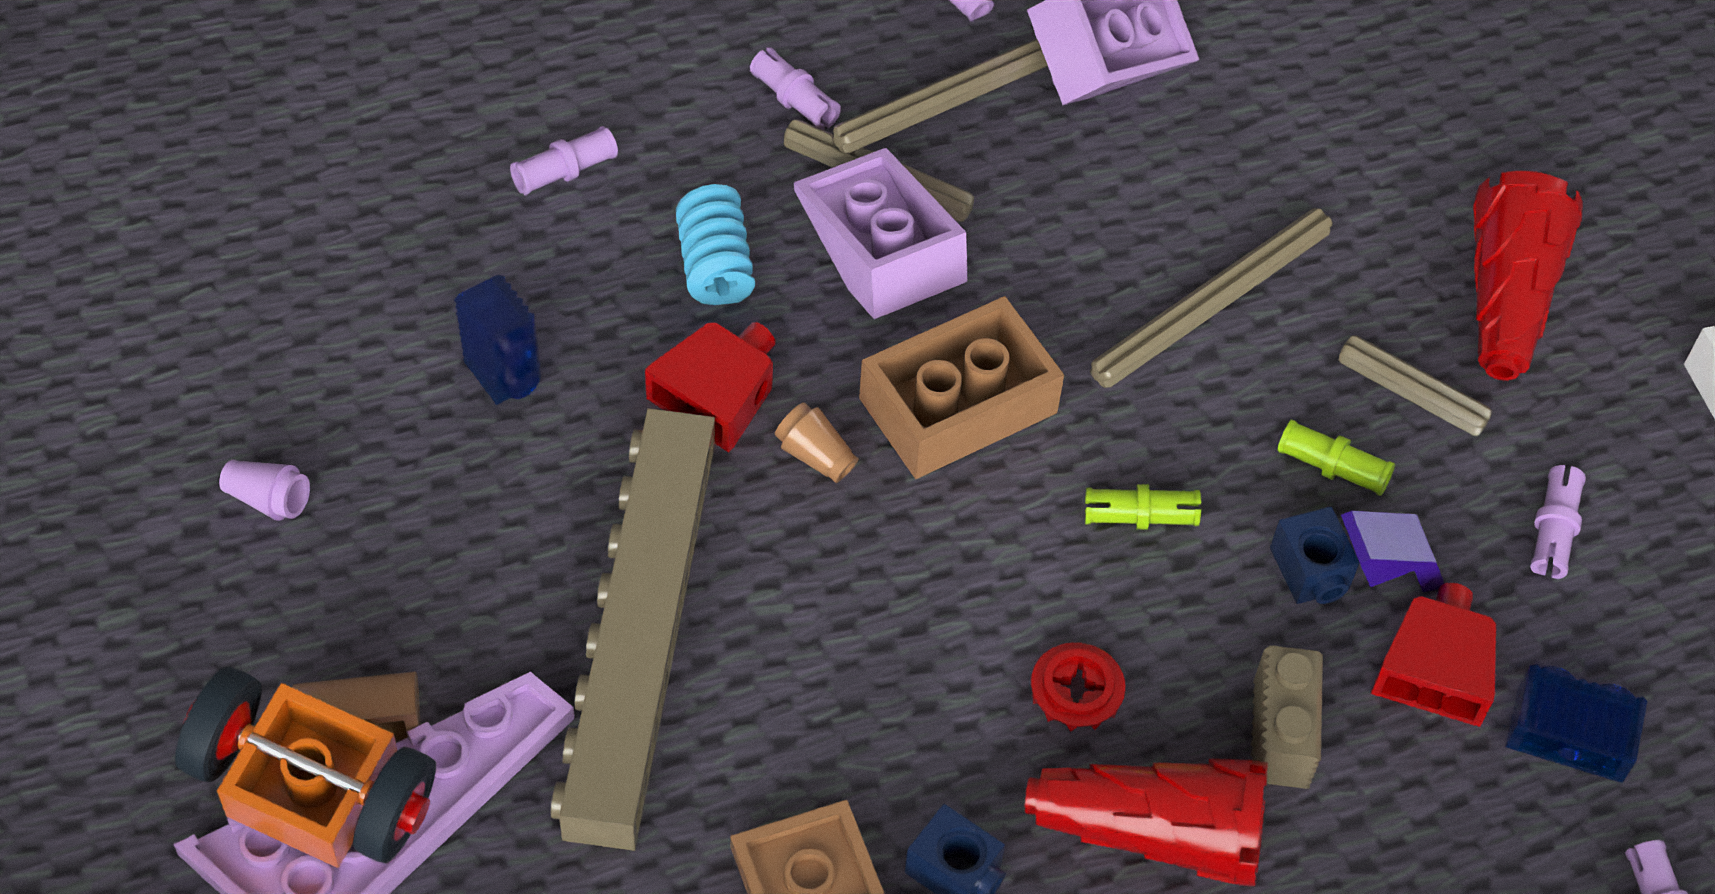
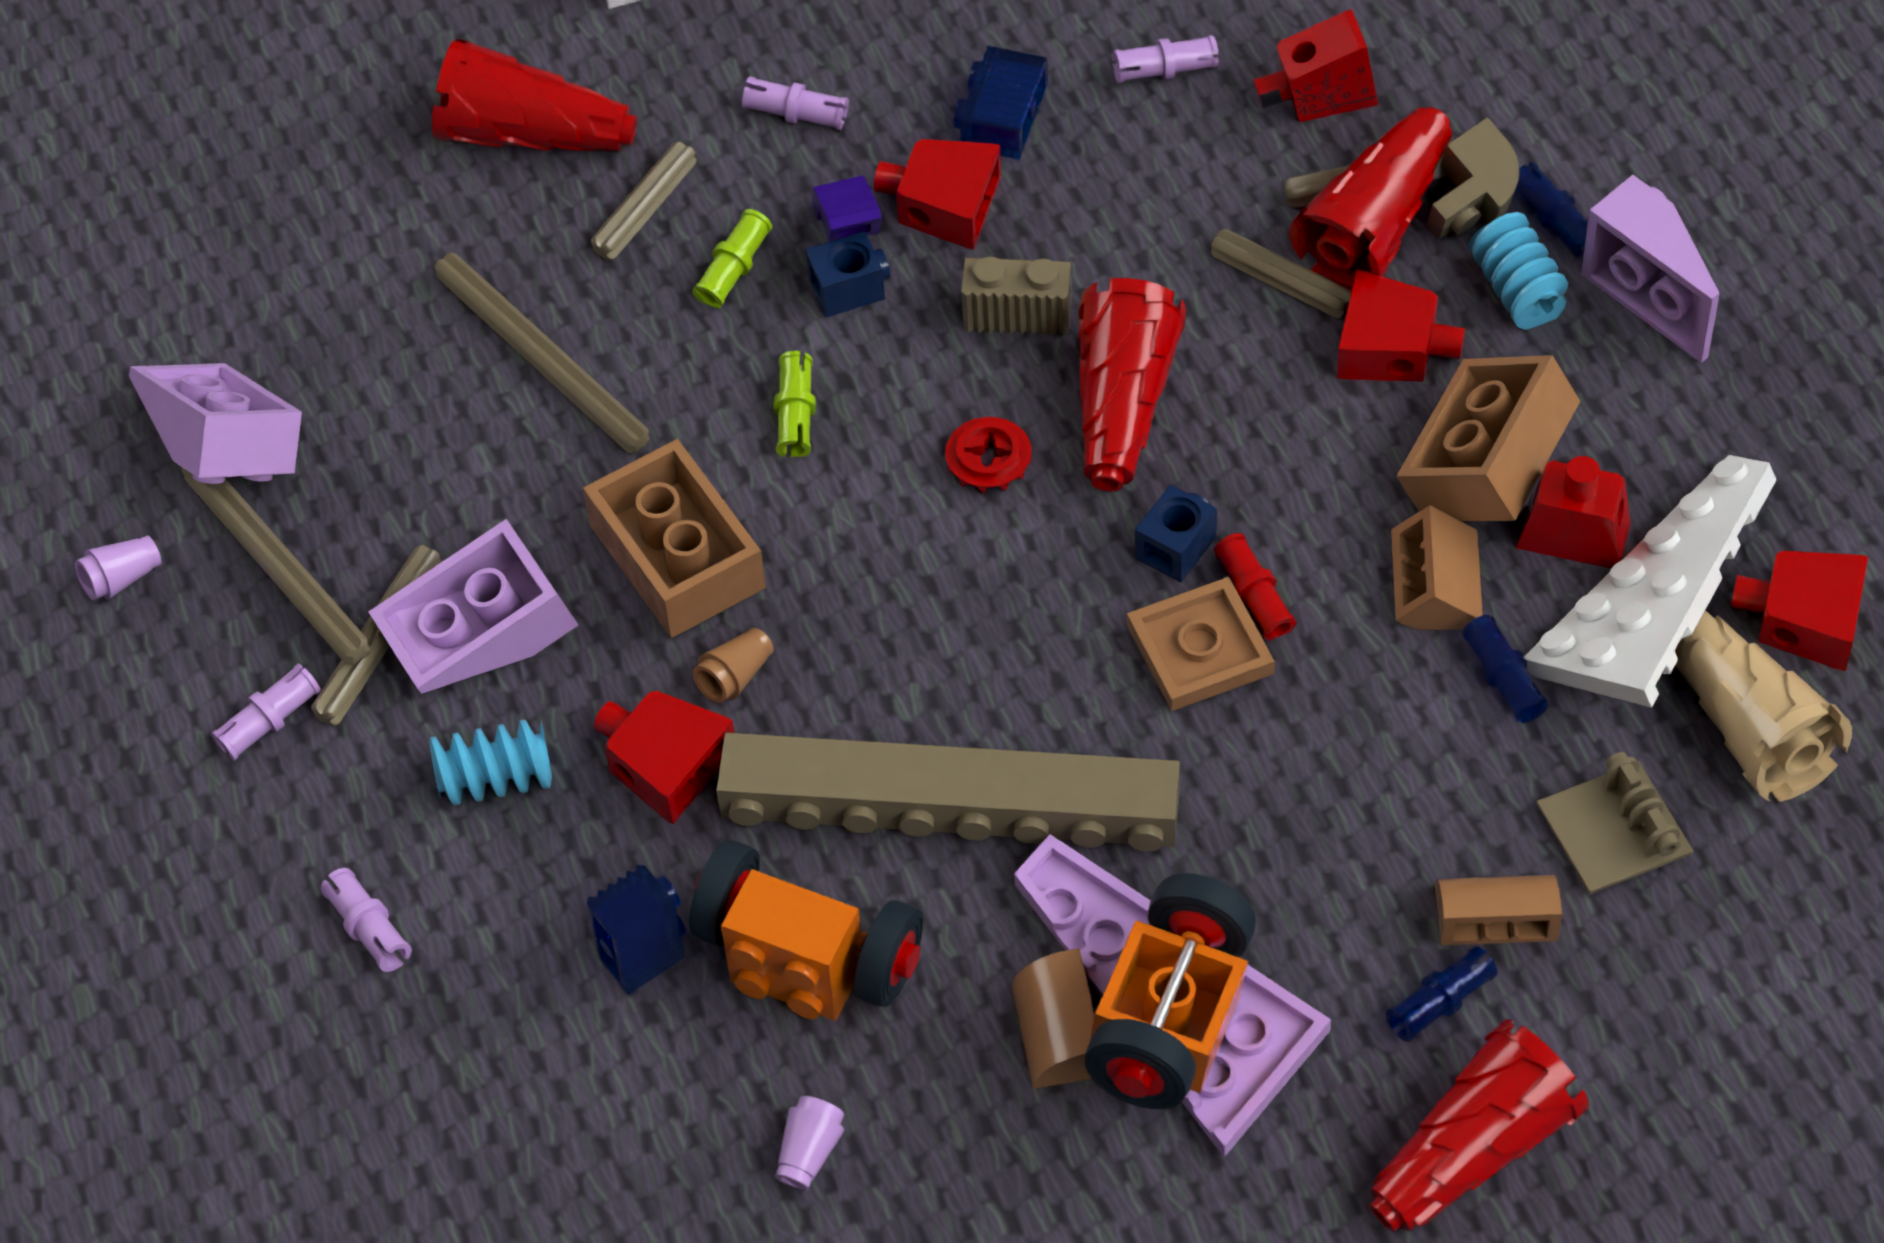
camera: 85 degrees left, 0 degrees up
none -> orange brick [689,840,924,1021]

